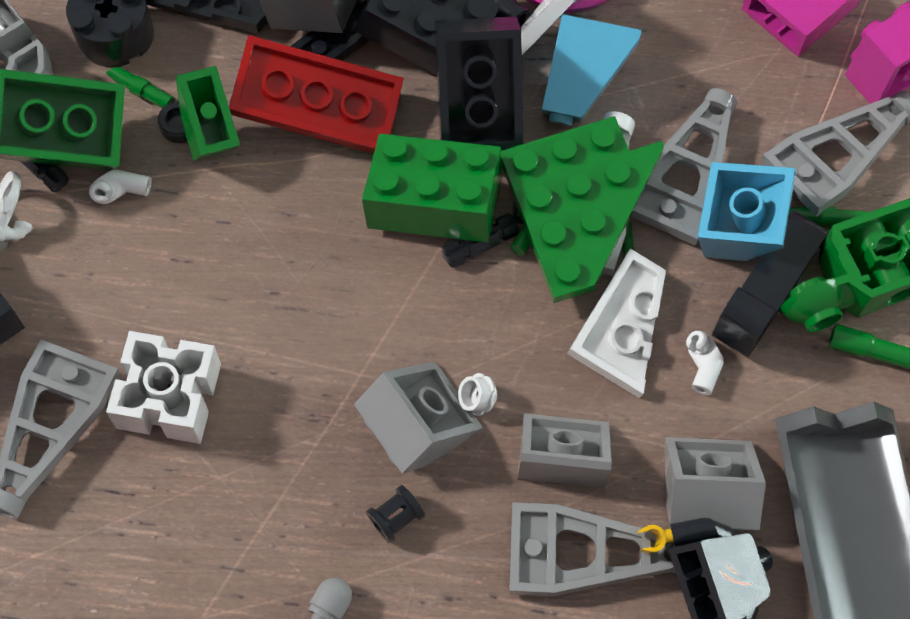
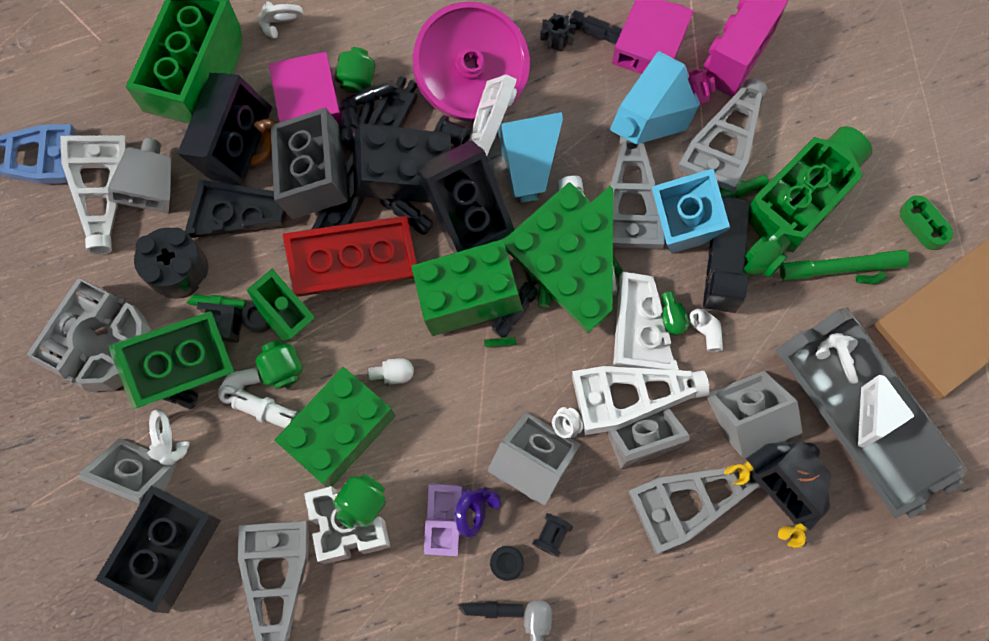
camera: 20 degrees left, 5 degrees up
none -> black panel [197,302,242,343]
none -> white pin [231,389,299,428]
none -> green head [255,340,303,390]
none -> green brick [274,367,396,487]
none -> green head [333,474,386,529]
none -> white cylinder [368,358,414,385]
none -> black axle [380,198,433,235]
none -> lavender slope [424,483,463,556]
none -> dark purple piece [455,487,501,537]
none -> black piece [458,601,524,619]
none -> green leg [484,336,517,347]
none -> black tile [490,546,524,581]
none -> white plate [572,366,709,435]
none -> medium azure slope [610,51,700,145]
none -> green cylinder [661,291,690,335]
none -> dark pink gear [688,69,717,104]
none -> white piece [816,333,858,384]
none -> white slope [858,375,914,448]

